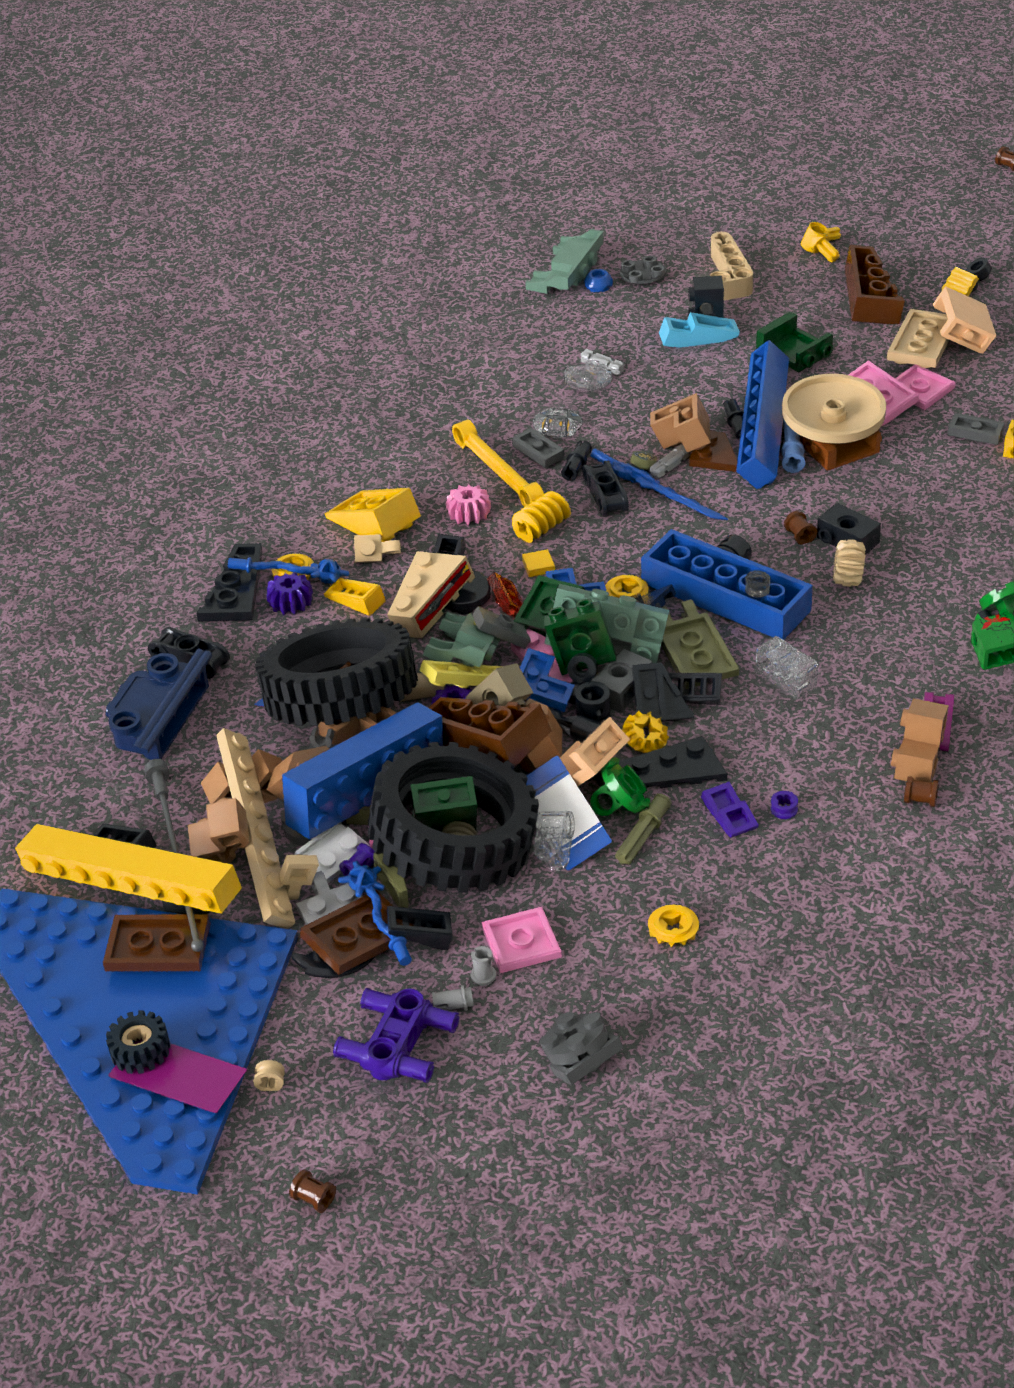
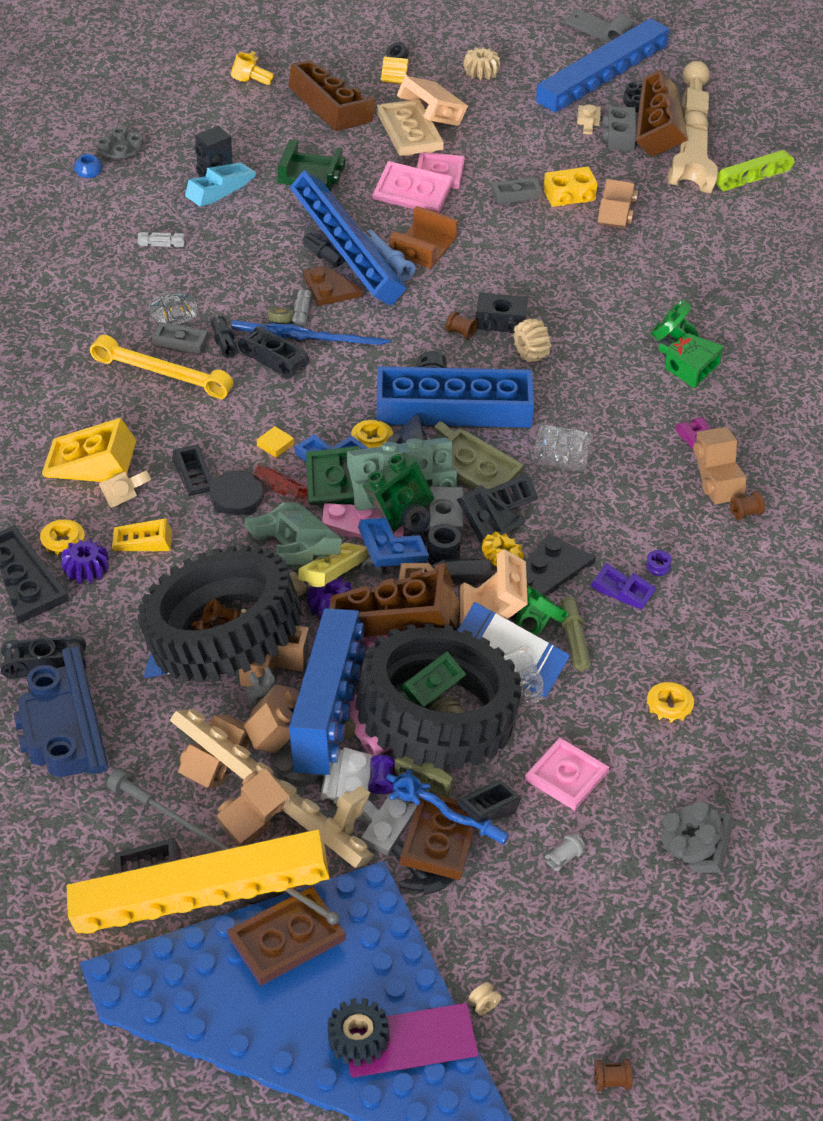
camera: 40 degrees left, 5 degrees up
blue piece [228,557,349,584] -> none
dark purple piece [333,988,460,1083] -> none
tan wedge [387,551,475,638] -> none
bright pink gear [446,484,491,525] -> none
dark tan brick [465,663,533,707] -> none
light grey pin [470,946,496,986] -> none
dark grey plate [472,606,531,649] -> none
yellow piece [512,491,571,543] -> none
sand green bracket [525,229,604,294] -> none
clear dish [563,360,612,391] -> none
medium nougat brick [650,393,711,452] -> none
tan beam [710,232,753,300] -> none
clear smoke bush [745,571,770,597] -> none
tan dish [782,374,886,443] -> none

